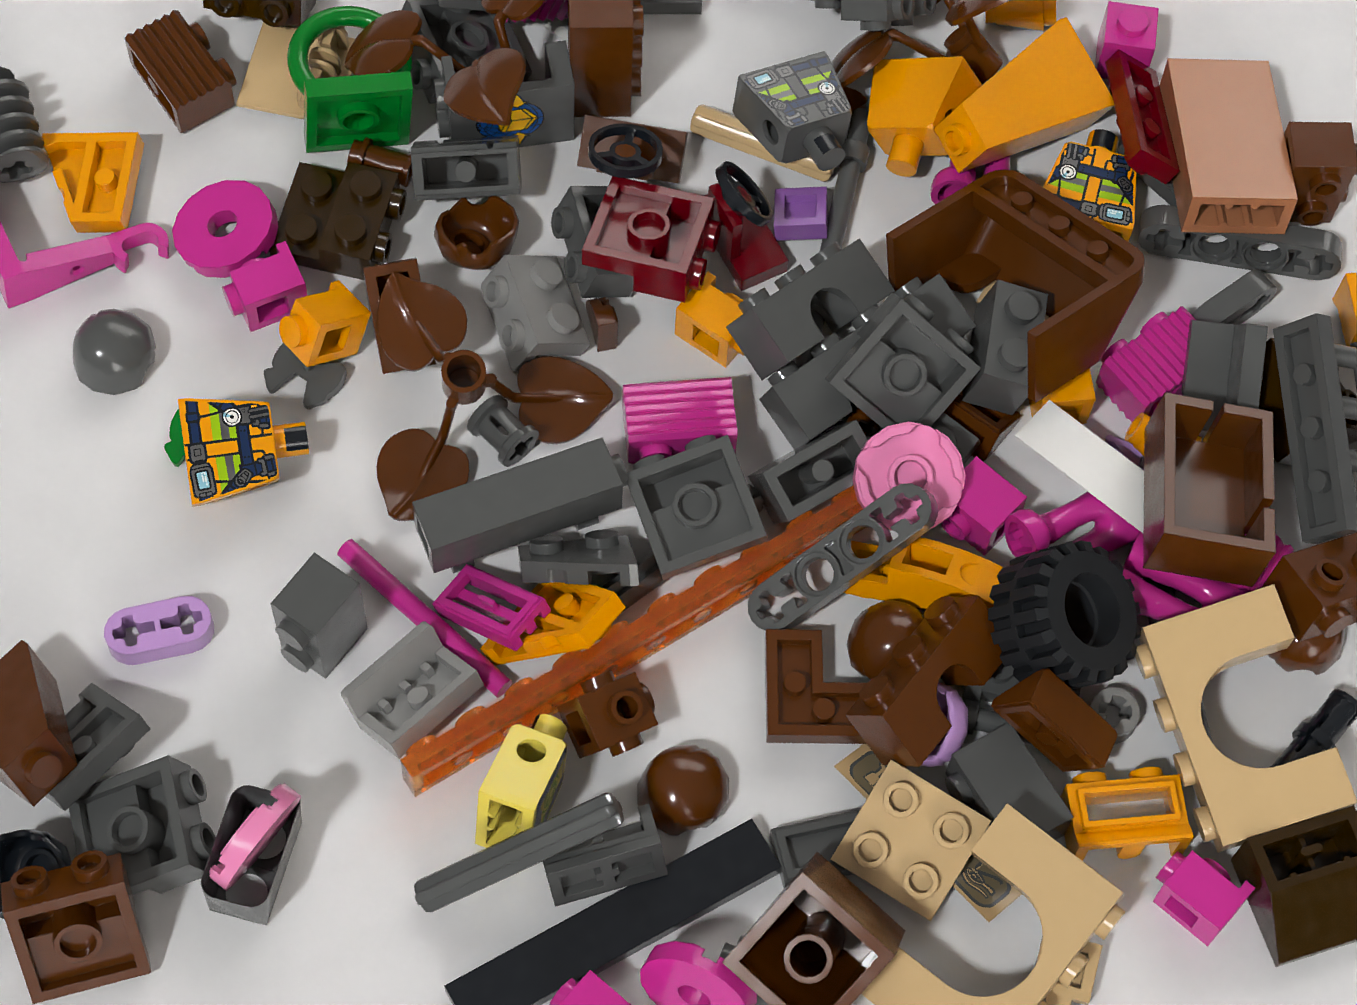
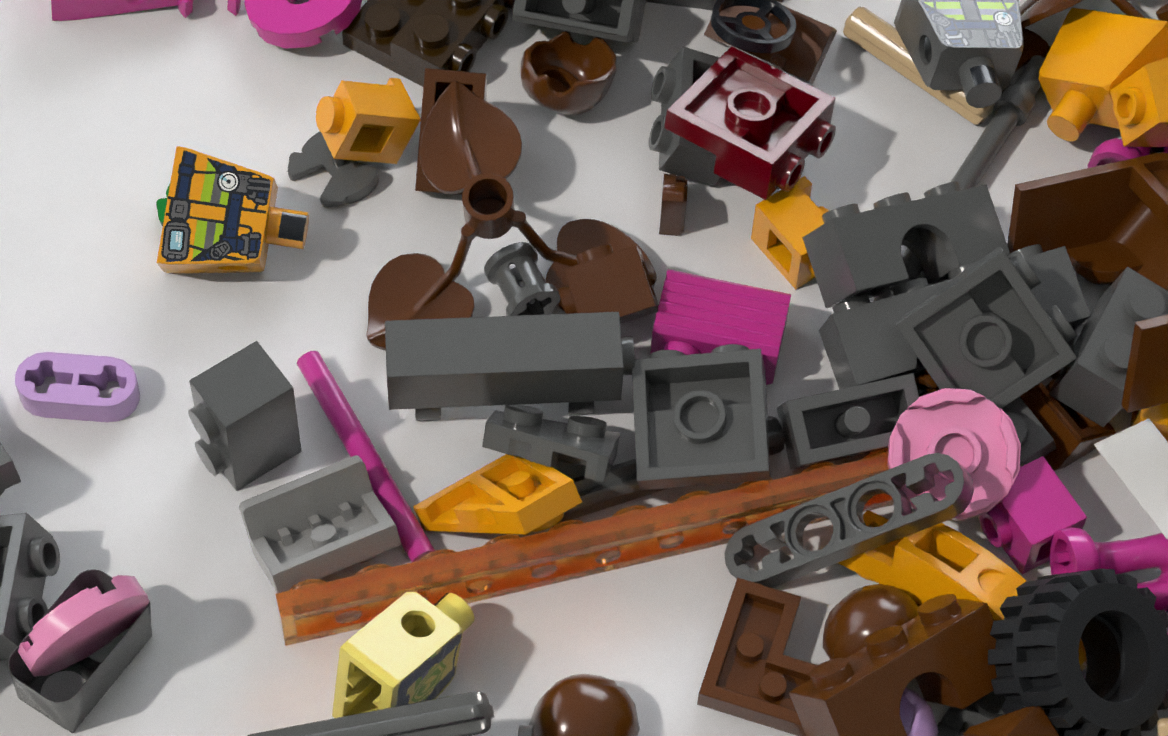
camera: 20 degrees right, 5 degrees down
dark grey hair [73,309,156,395] -> none
dark pink brick [222,241,308,332] -> none
dark pink tile [432,564,551,652] -> none
light grey bracket [481,255,591,371] -> none
reddish brown brick [556,670,658,759] -> none
dark red piece [704,161,789,291] -> none
medium lavender plate [774,186,828,241] -> none
none -> reddish brown brick [559,244,659,324]

